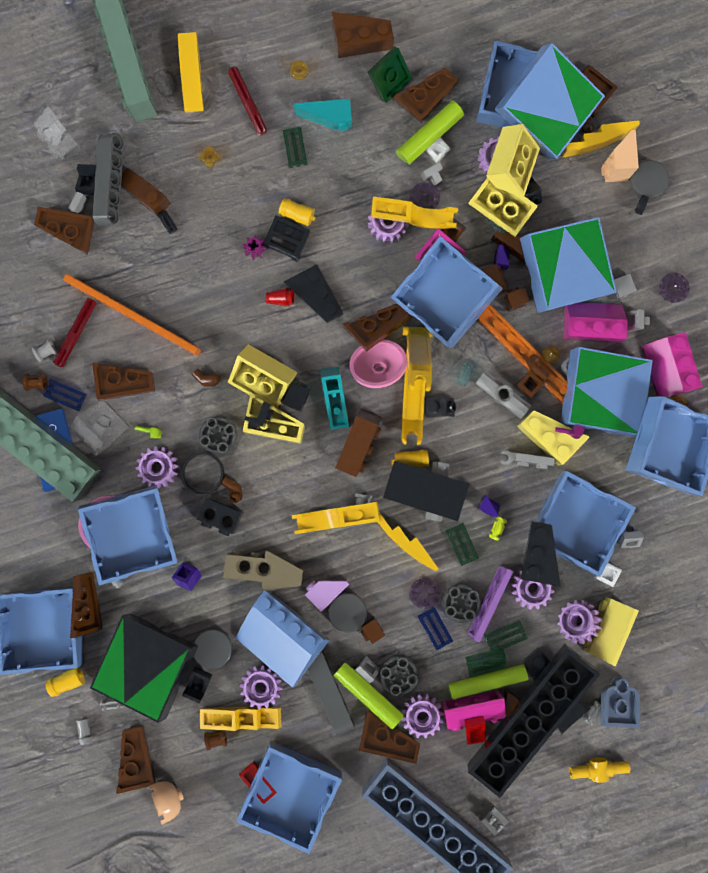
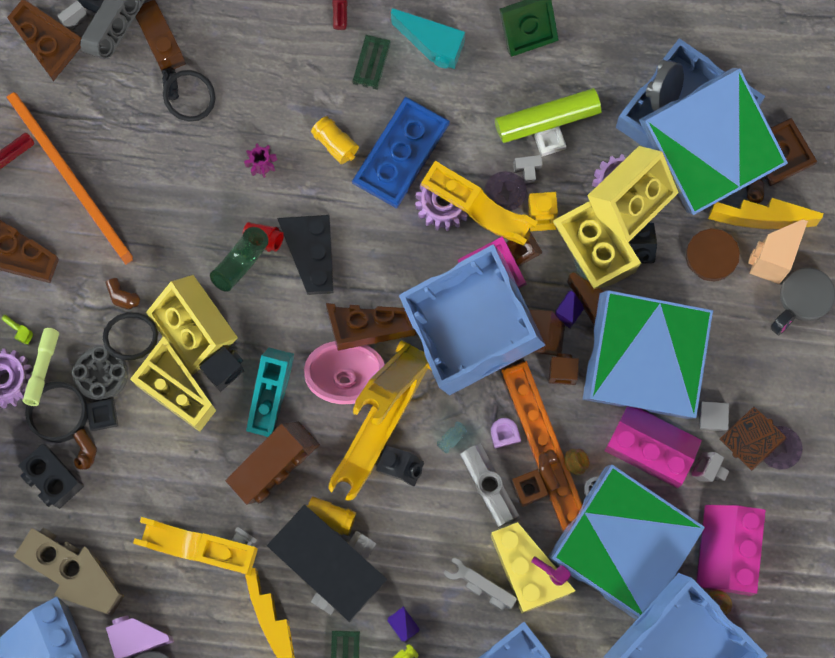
camera: 25 degrees right, 10 degrees down
clear yellow plate [198,146,221,168] -> none
black bracket [244,401,274,430] -> none
black plate [262,215,310,262] -> none
reddish brown wing [393,68,459,123] -> none
none -> yellowish green piece [23,328,59,406]
none -> black tile [86,399,118,431]
none -> black piece [102,312,158,360]
none -> black piece [163,70,216,122]
none -> clear green cylinder [210,227,268,292]
none -> blue tile [352,97,450,209]
none -> lavender tile [491,418,521,449]
none -> yellow window [528,192,558,231]
none -> dark grey tile [646,60,684,111]
none -> reddish brown tile [686,228,740,282]
none -> reddish brown piece [720,407,786,471]

